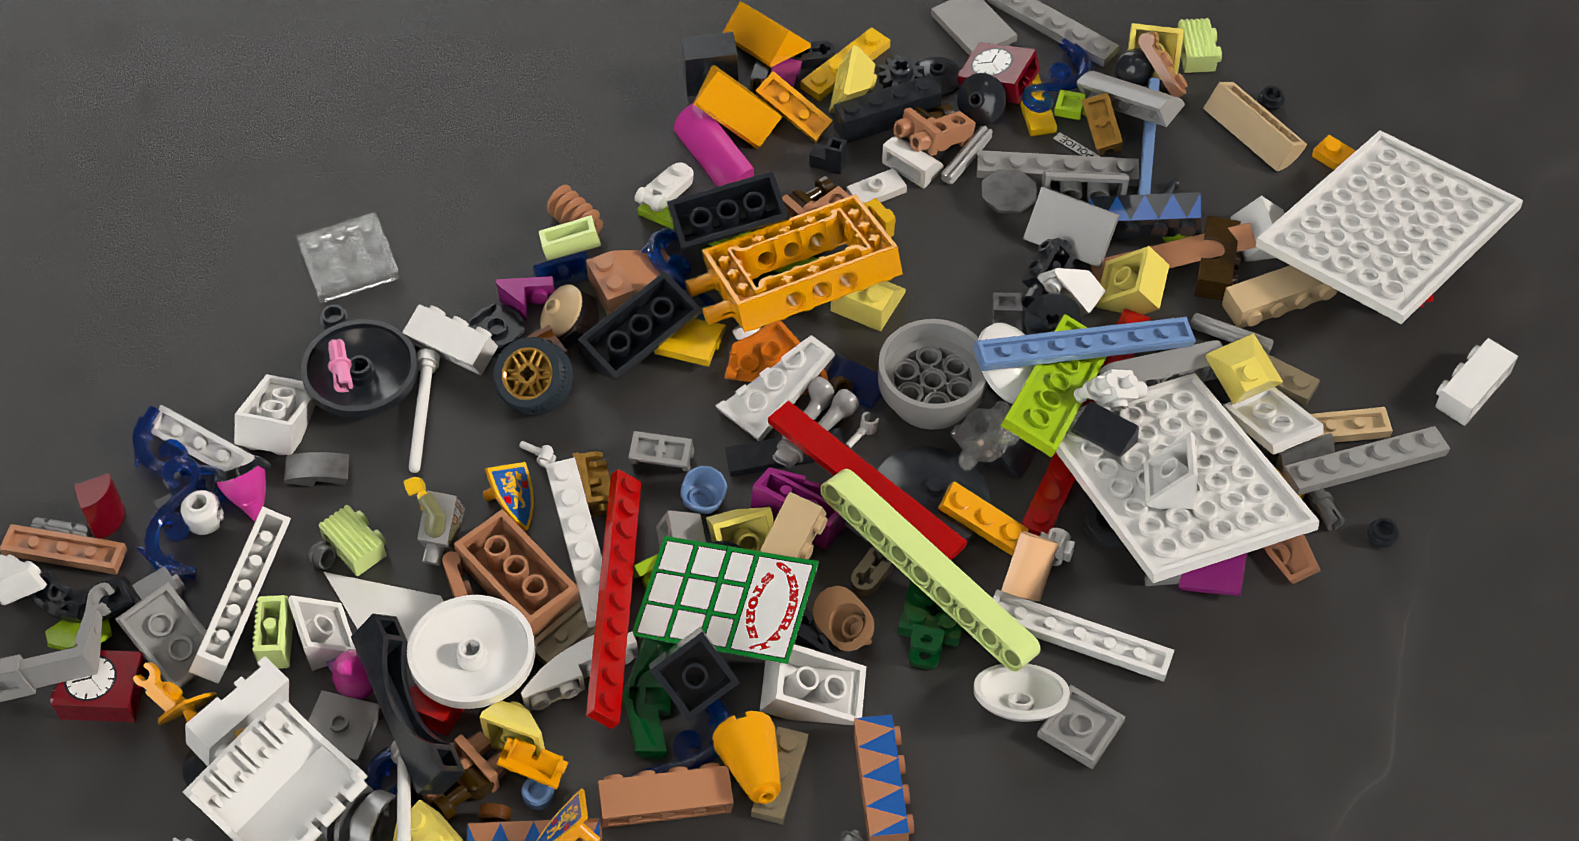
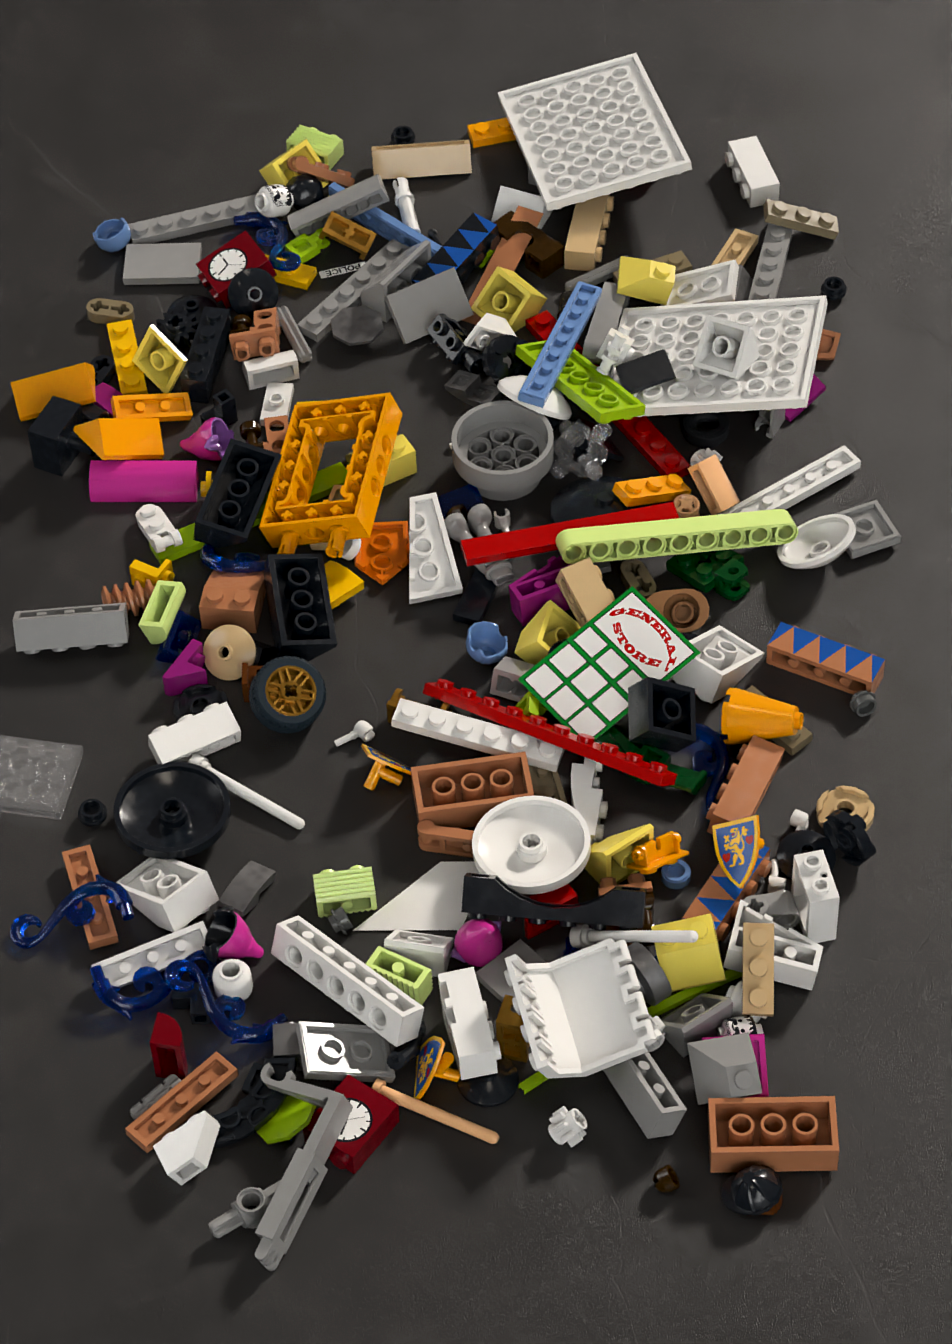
camera: 55 degrees left, 5 degrees down
light orange plate [133,662,186,712] -> none
bright pink axle [328,339,353,393] -> none
torso [404,477,465,566] -> none
reddish brown tile [478,803,512,823] -> none
light grey hinge [628,431,694,472] -> none
none -> clear blue plant [10,874,134,949]
none -> light grey brick [12,602,130,654]
none -> nougat plate [62,845,119,950]
none -> dark tan beam [86,298,135,324]
none -> yellow bracket [129,559,175,588]
none -> hat [179,417,236,461]
none -> white head [255,184,294,218]
none -> light nougat bar [372,1078,500,1144]
none -> black piece [387,1019,426,1070]
none -> white pin [392,177,421,233]
none -> light nougat wheel [673,494,700,518]
none -> dark tan plate [763,199,839,240]

